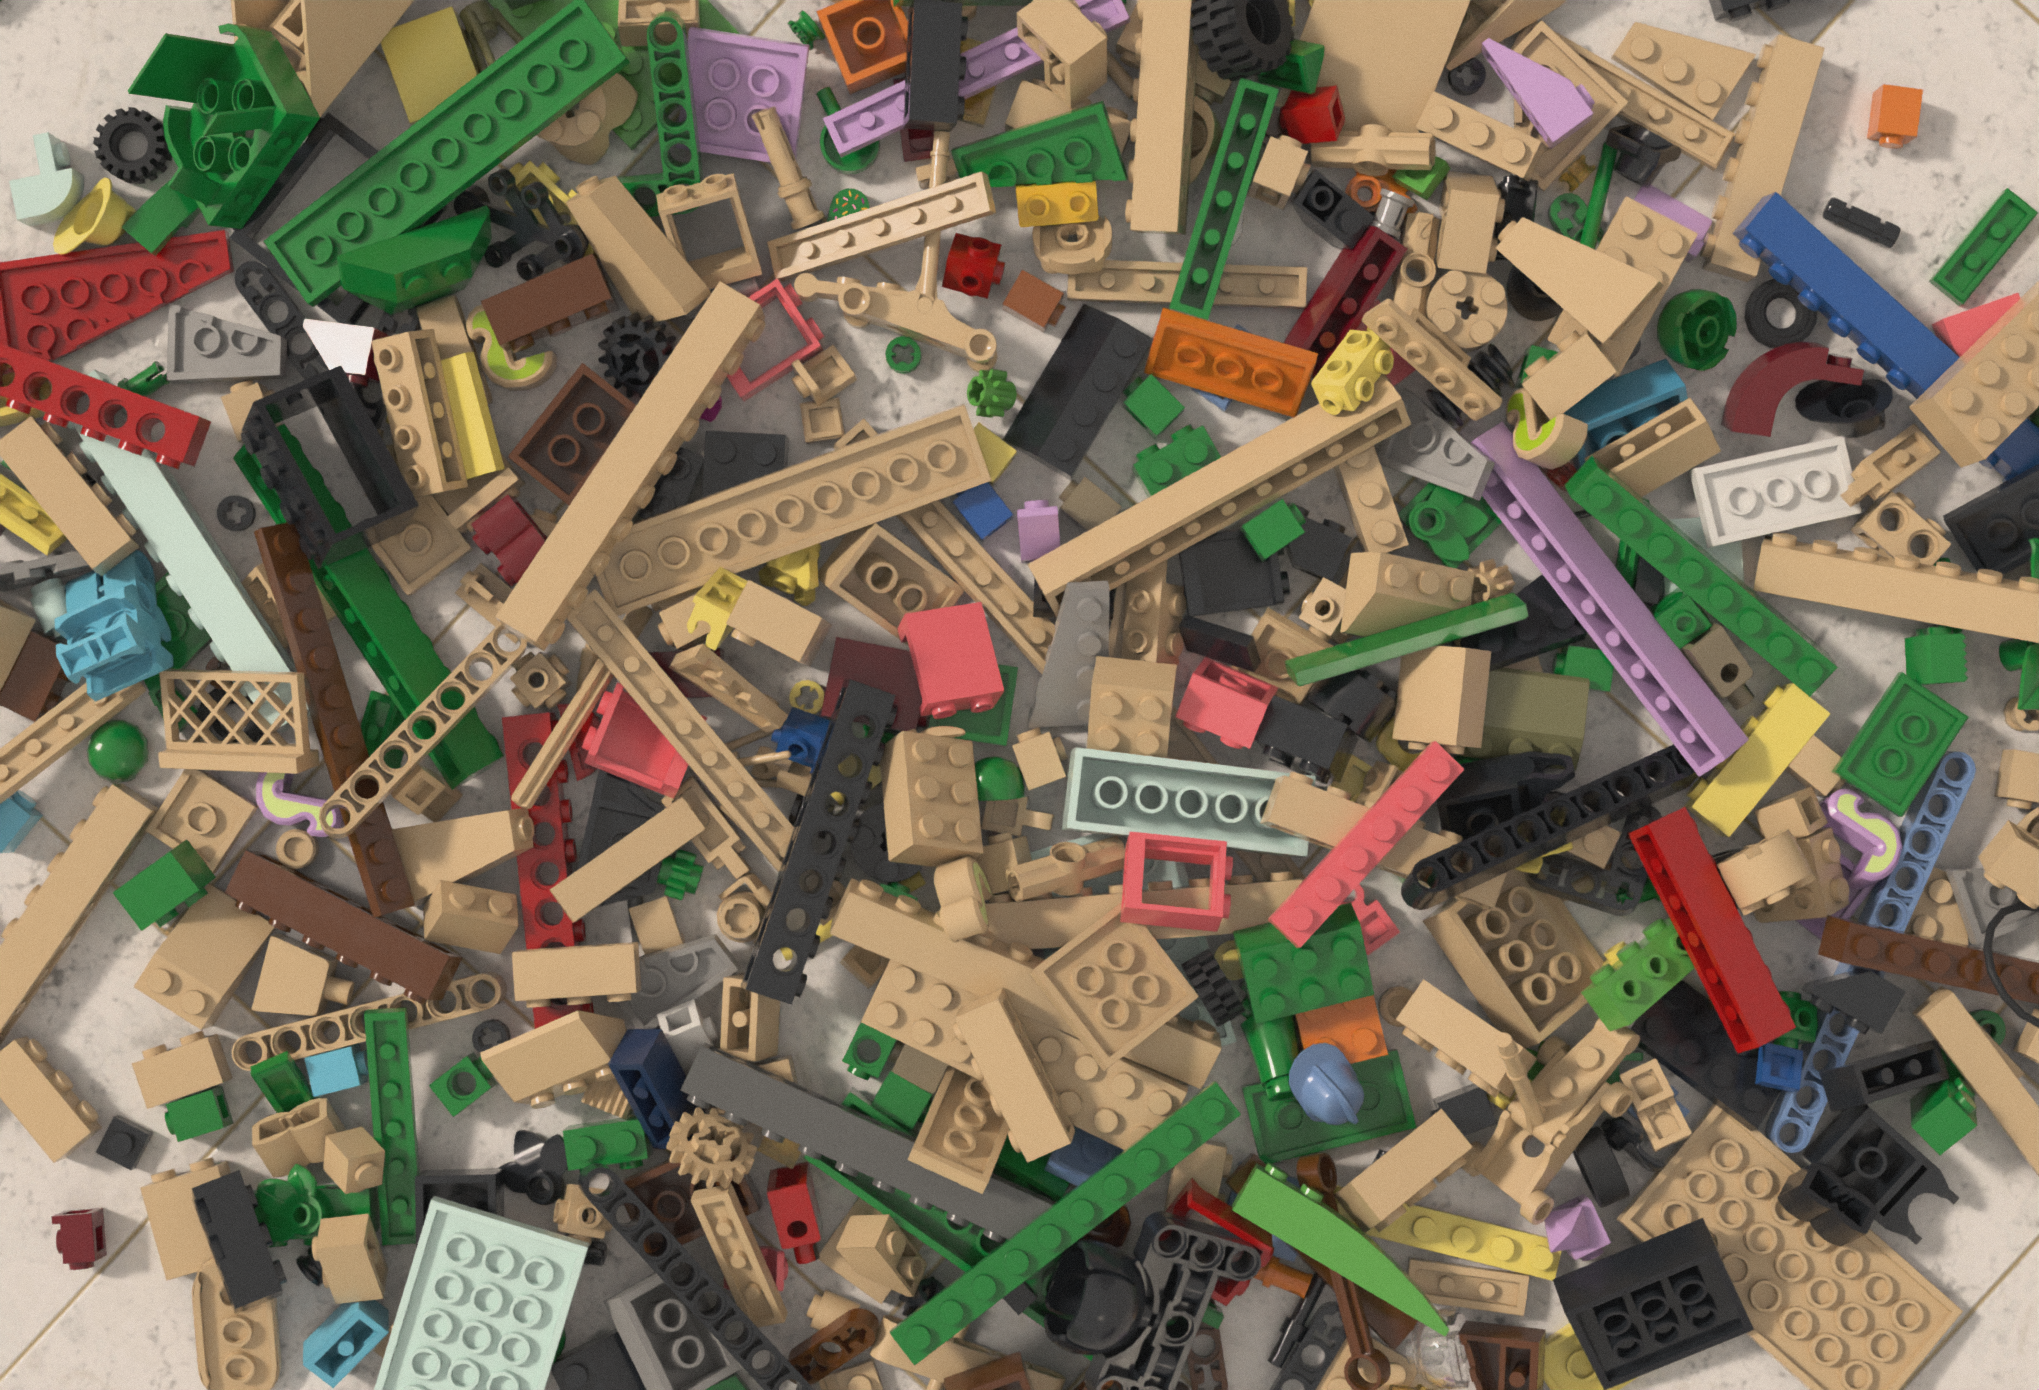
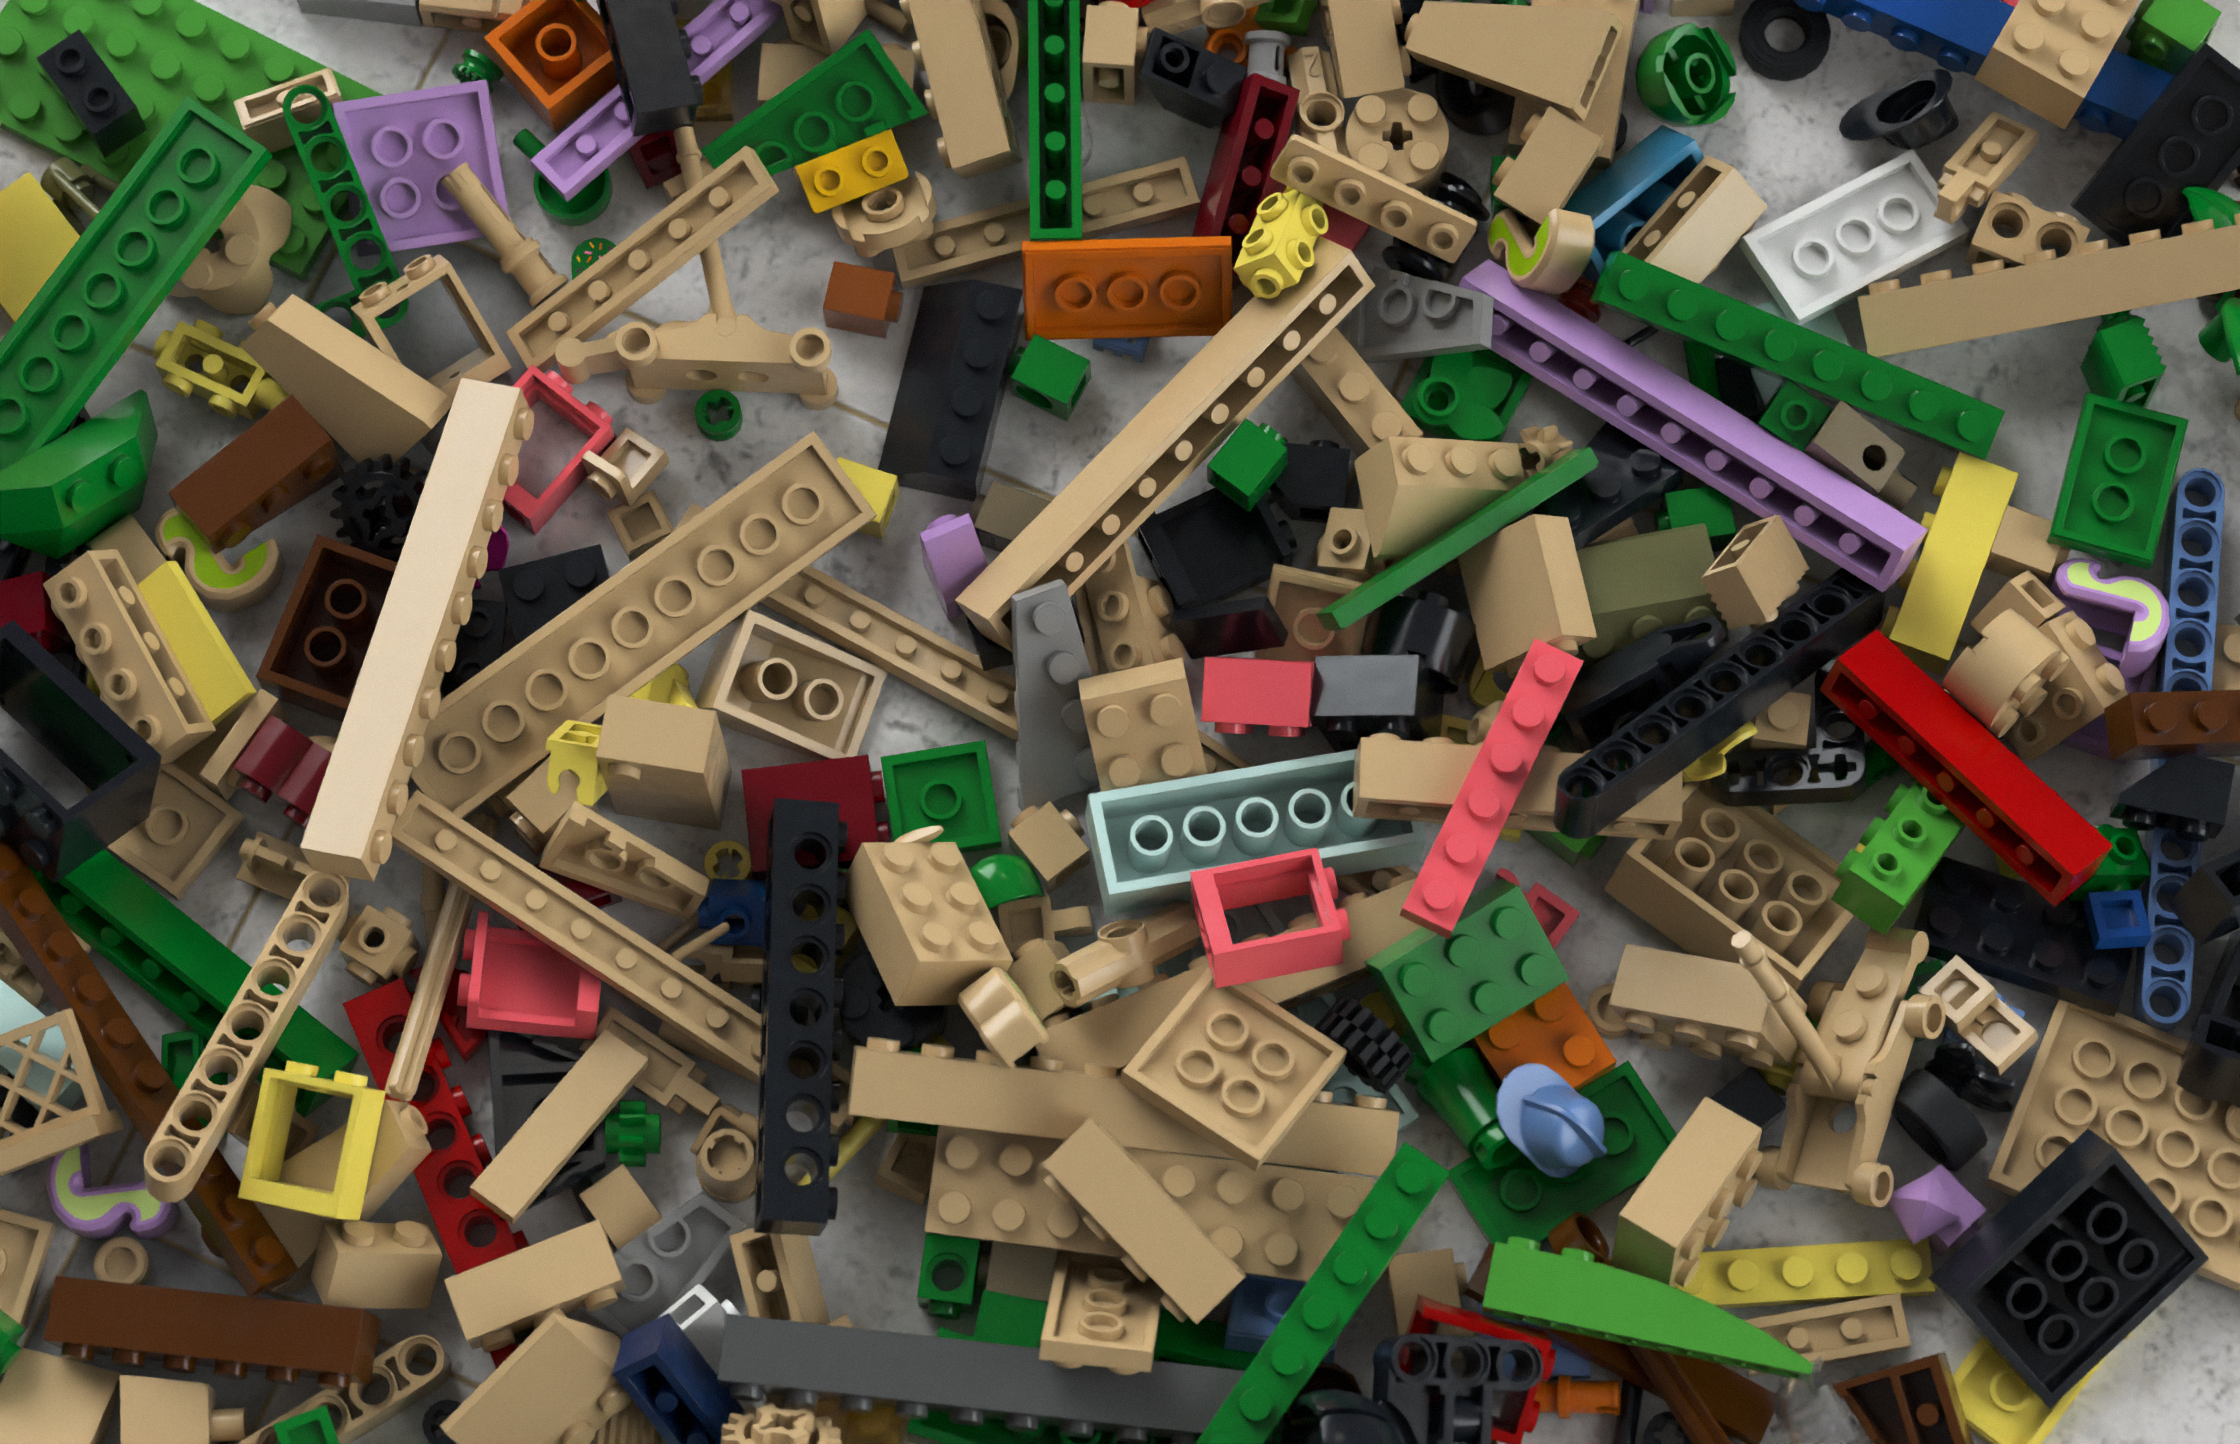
camera: 20 degrees left, 15 degrees down
black plant [453,169,589,281] -> none
coral panel [897,602,1004,719] -> none
red brick [942,233,1006,299] -> none
blue brick [952,482,1014,542] -> none
bright green gear [967,369,1017,418] -> none
green brick [1132,424,1221,497] -> none
dark red arch [1721,342,1864,437] -> none
none -> light yellow window [238,1060,386,1220]
none -> tan brick [1700,514,1810,630]

